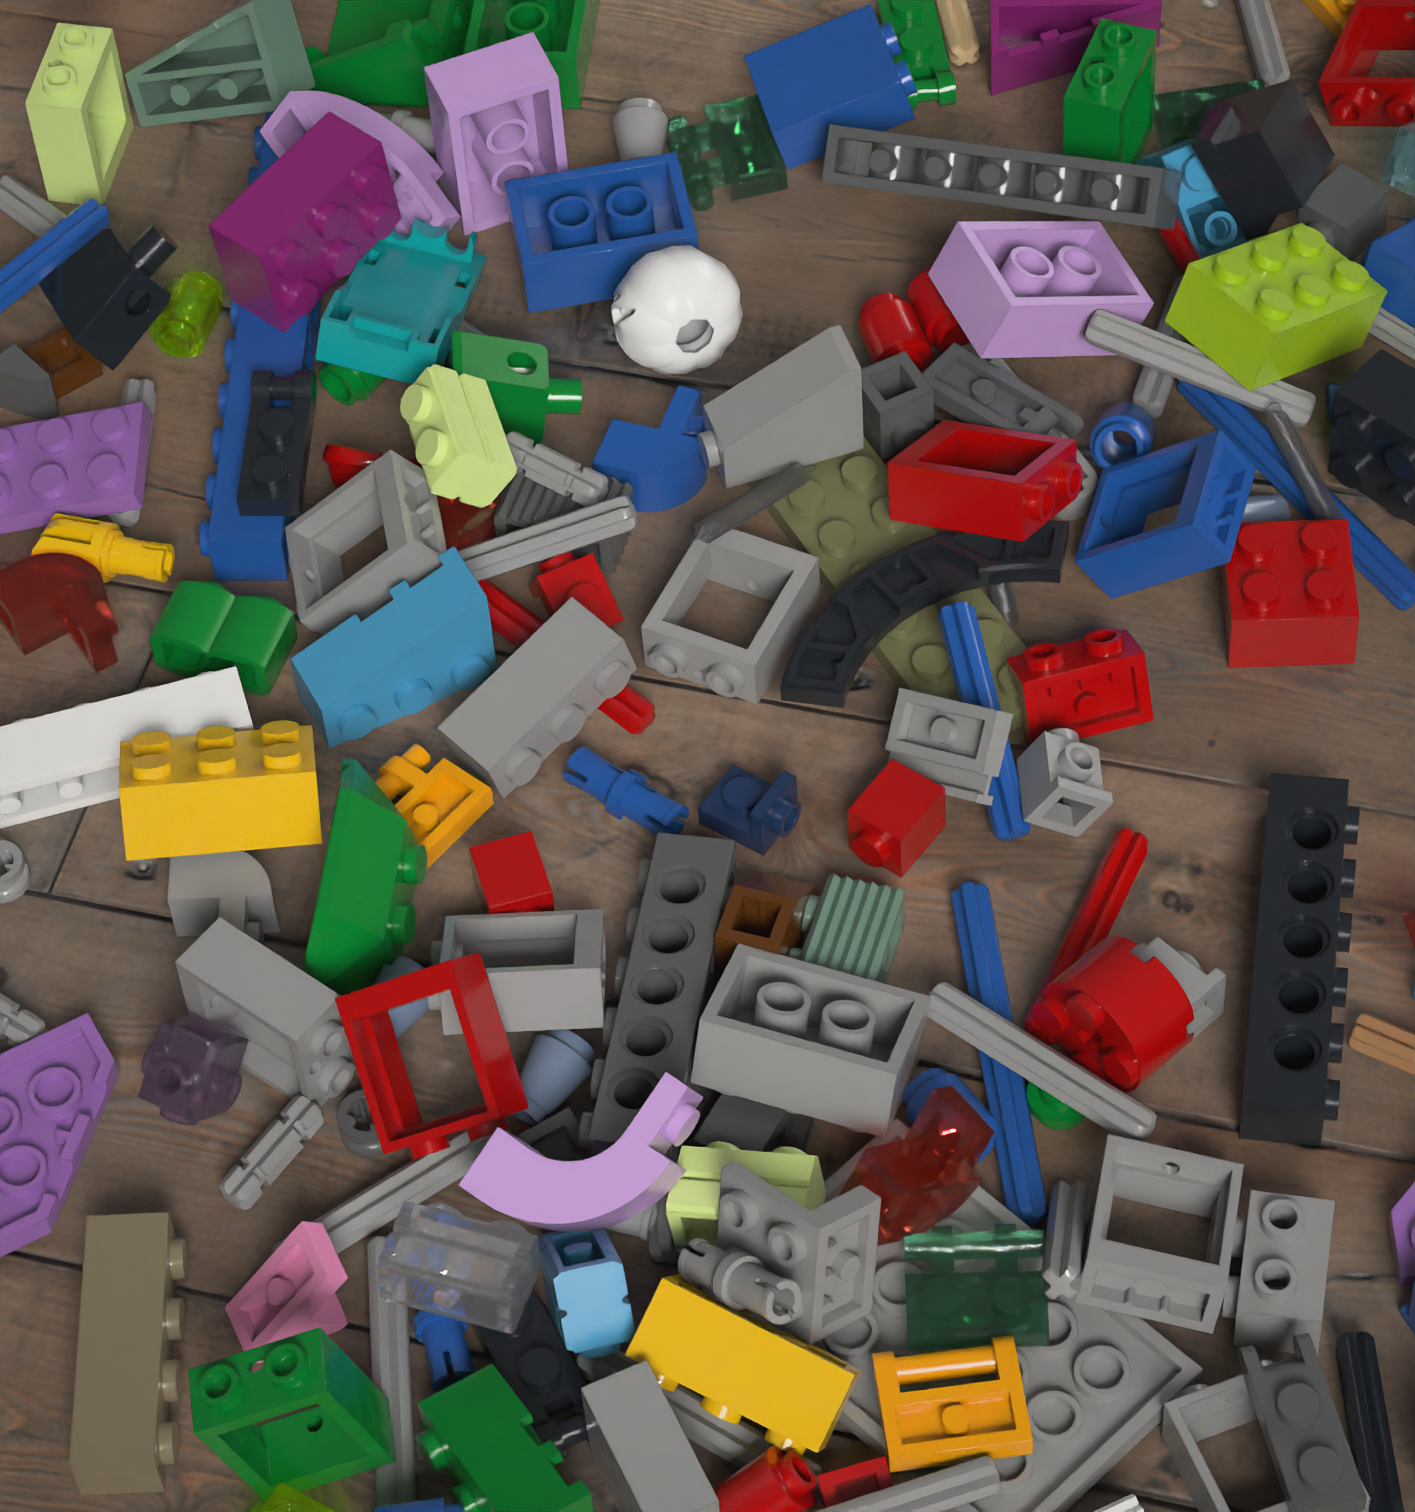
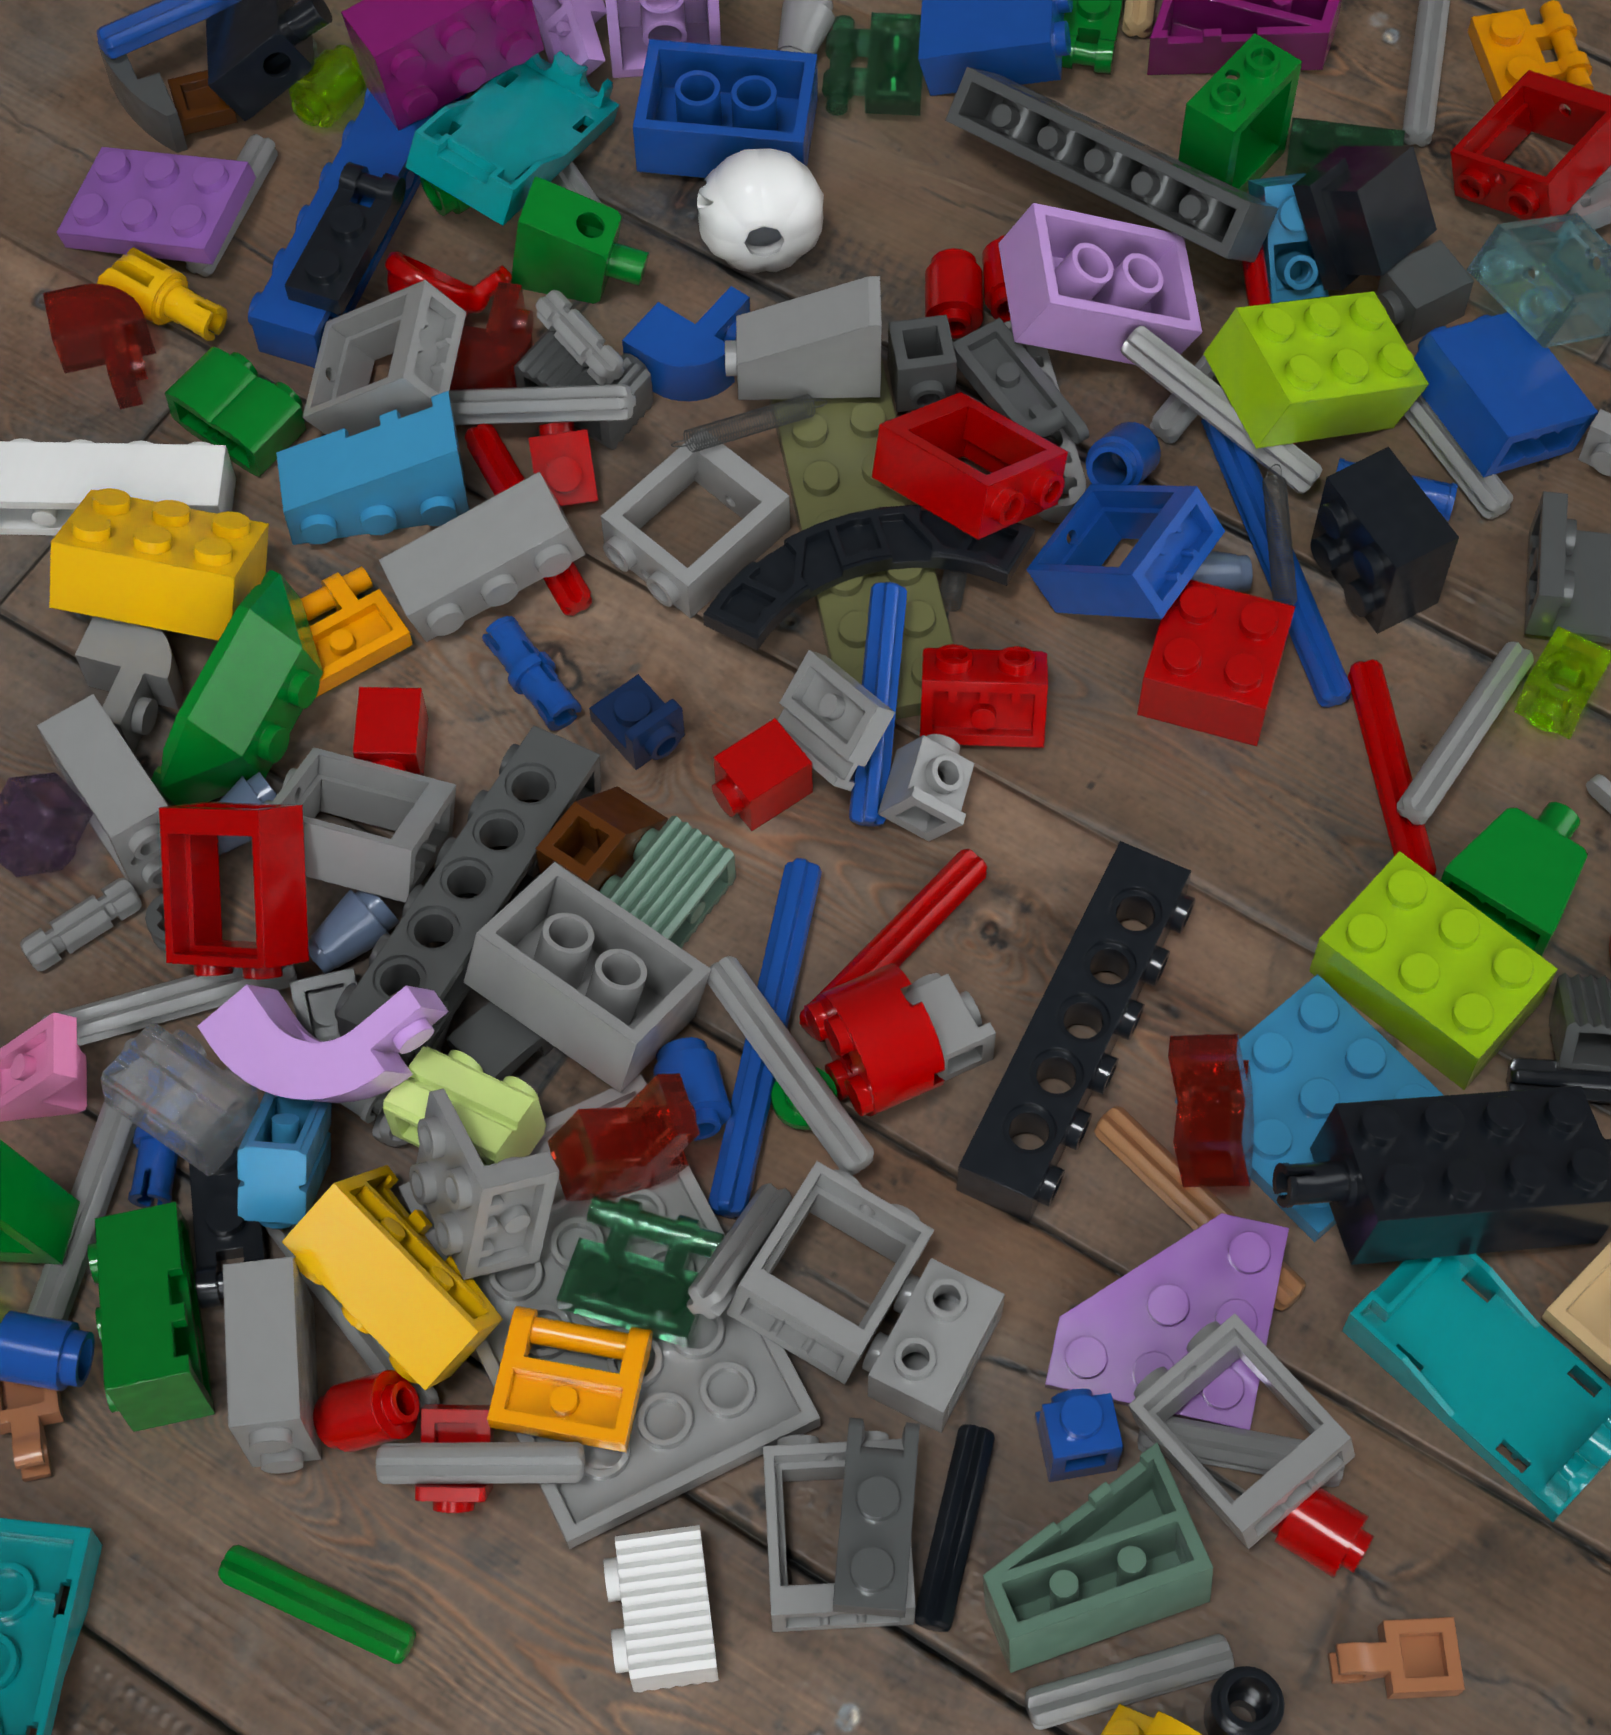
camera: 15 degrees right, 10 degrees up
yellowish green brick [400,364,517,508] -> none
light grey pin [678,1238,802,1325] -> none

